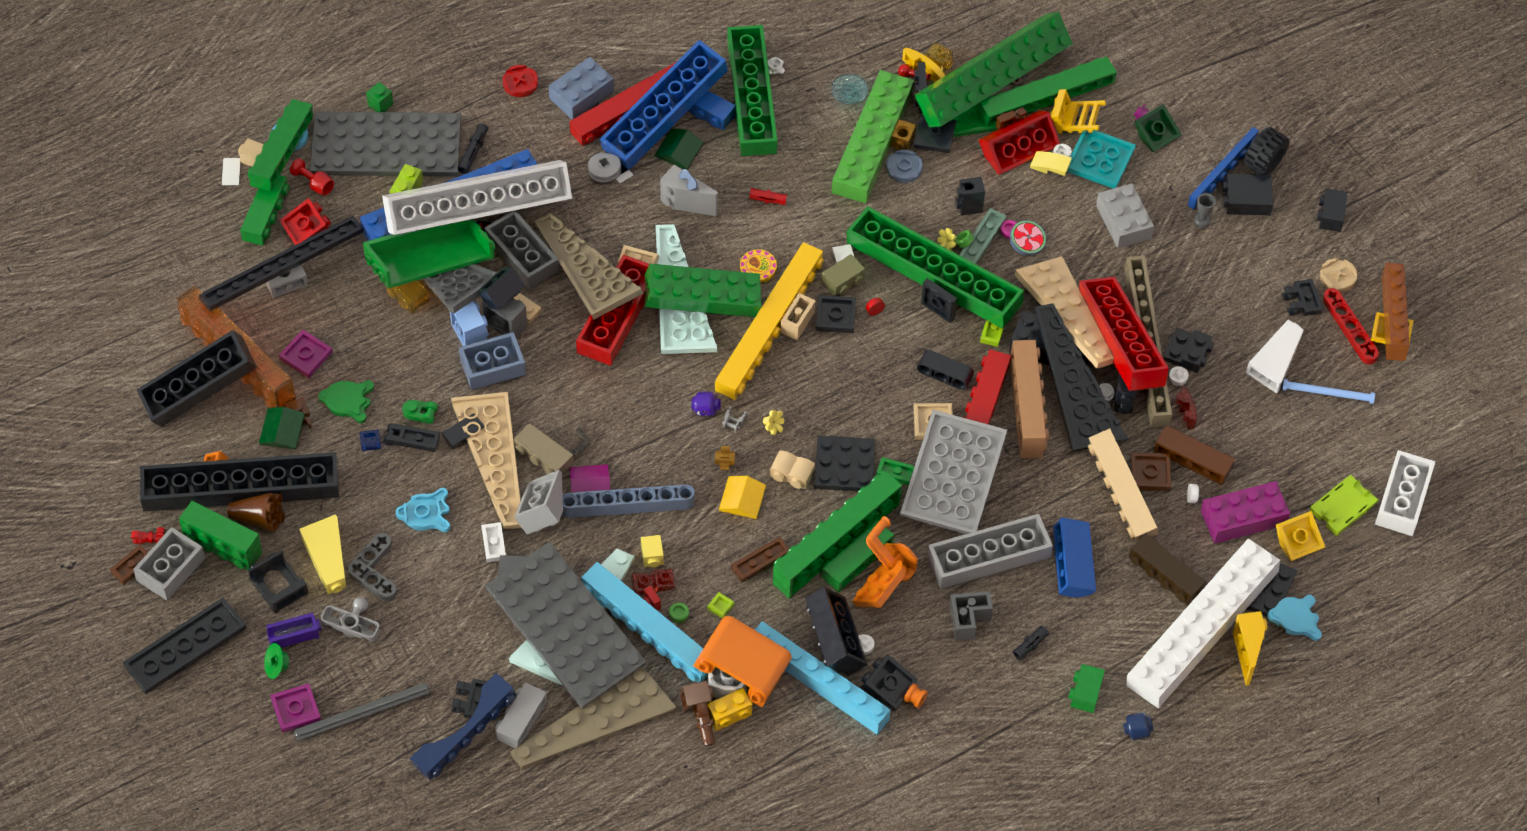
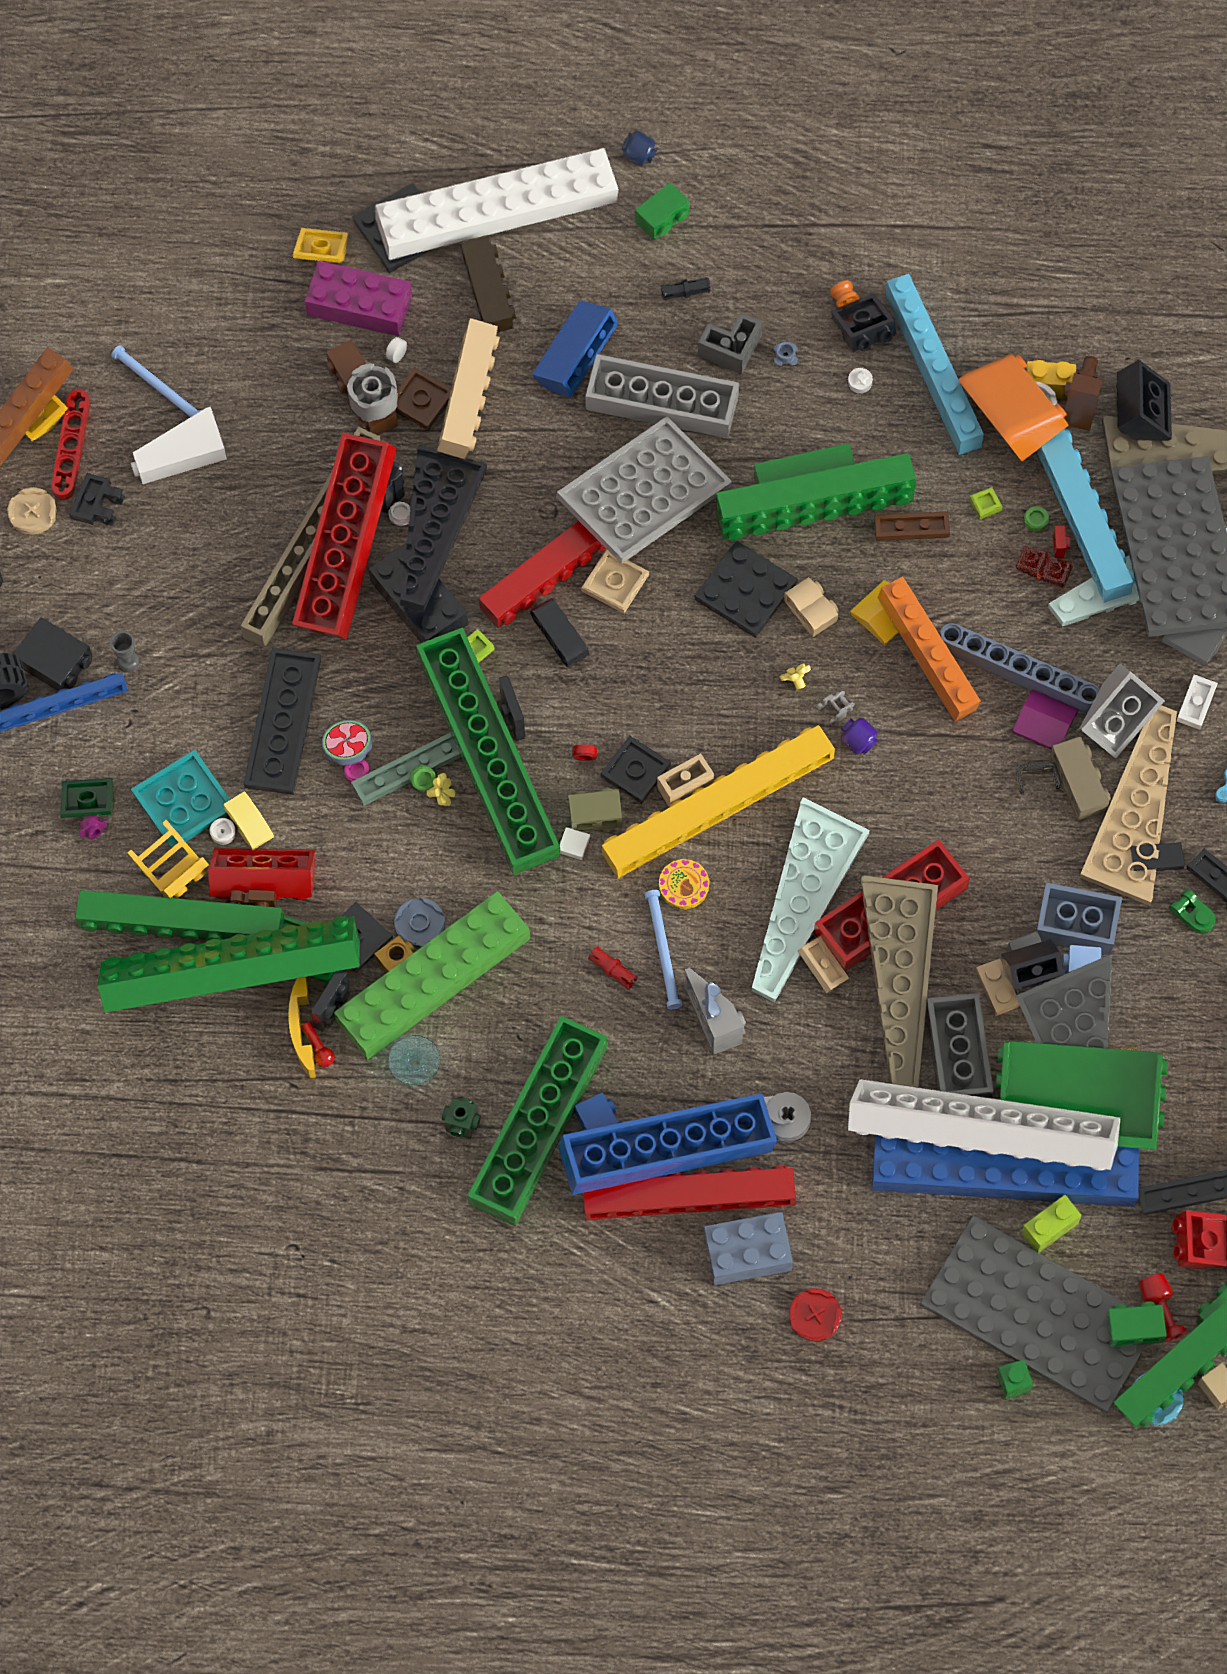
camera: 145 degrees left, 10 degrees up
black pin [458,124,489,174] -> none
light yellow brick [641,535,664,568] -> none
green brick [645,263,761,317] -> none
dark green slope [655,128,704,170] -> none
pearl gold gear [715,446,735,470] -> none
white plate [767,57,785,75] -> none
black brick [805,587,868,676] -> none
orange plate [852,516,918,608] -> none
green plate [876,457,915,485] -> none
clear yellow brick [925,42,954,73] -> none
black brick [955,177,985,216] -> none
medium nougat brick [1010,340,1049,458] -> none
tan wing [1015,256,1114,368] -> none
light grey brick [1096,183,1154,249] -> none
black plate [1163,327,1214,373] -> none
white tile [1169,366,1189,386] -> none
clear red slope [1176,386,1197,429] -> none
yellow slope [1232,611,1267,686] -> none
medium azure tile [1267,595,1322,641] -> none
lime piece [1309,475,1378,536] -> none
white brick [1375,450,1435,536] -> none
none -> black plate [244,648,322,795]
none -> light grey brick [347,363,398,422]
none -> dark green brick [441,1098,481,1139]
none -> light blue bar [644,890,682,1009]
none -> sand blue plate [774,342,798,366]
none -> orange brick [877,576,981,722]
none -> green brick [1106,1302,1166,1347]
none -> black slope [1116,360,1172,441]

